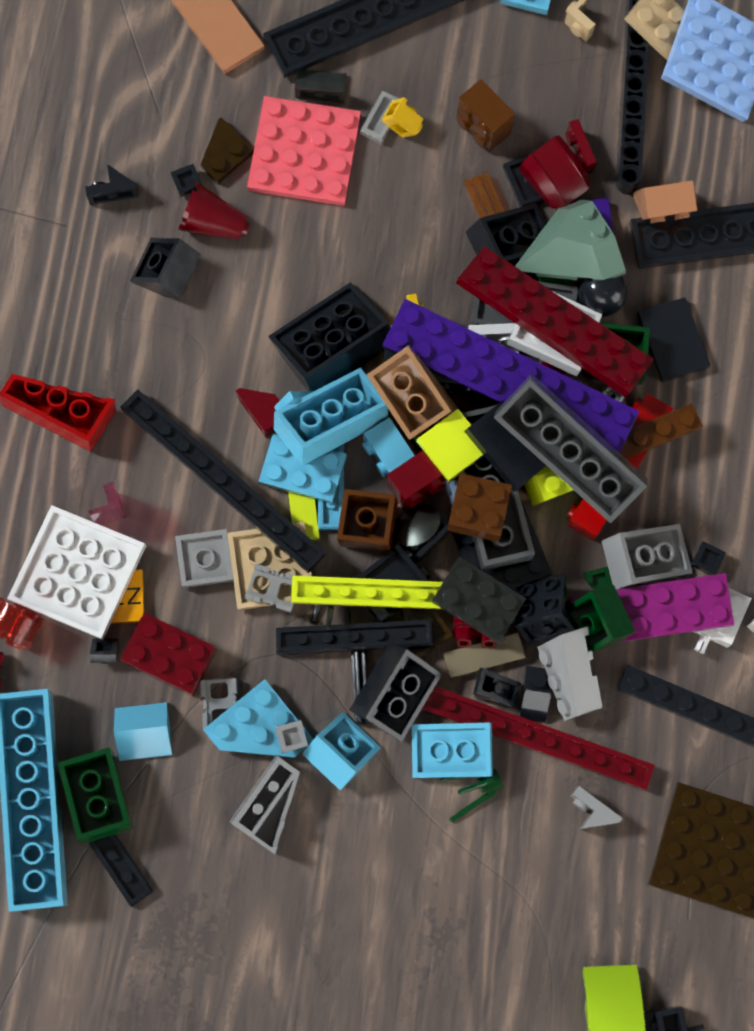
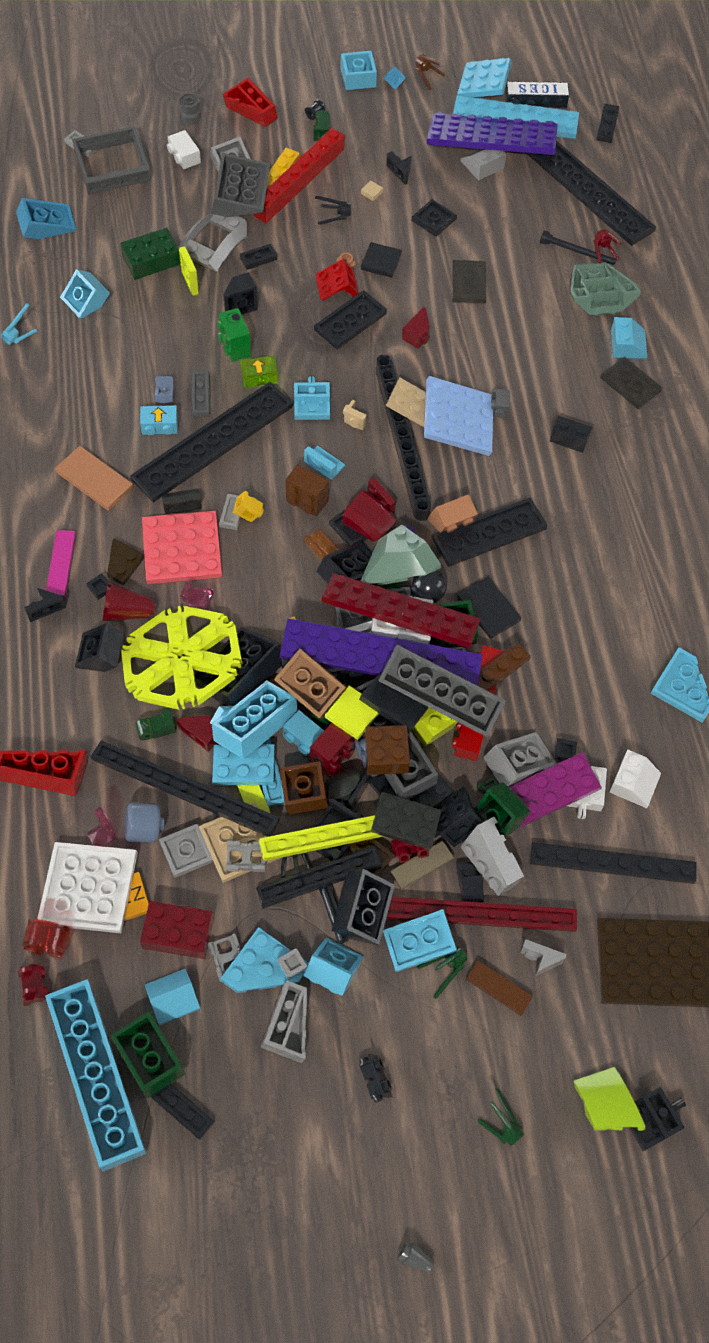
camera: 15 degrees left, 15 degrees down
black plate [89,639,119,664] -> none
black slope [473,668,521,708] -> none
none -> dark pink tile [46,530,76,599]
none -> neon yellow plate [121,606,243,710]
none -> sand blue head [124,802,164,843]
none -> dark green leg [135,709,176,740]
none -> clear pink bracket [180,582,214,608]
none -> medium azure panel [304,445,345,480]
none -> black hinge [359,1053,392,1103]
none -> reddish brown tile [466,961,533,1016]
none -> dark green plant [478,1088,524,1146]

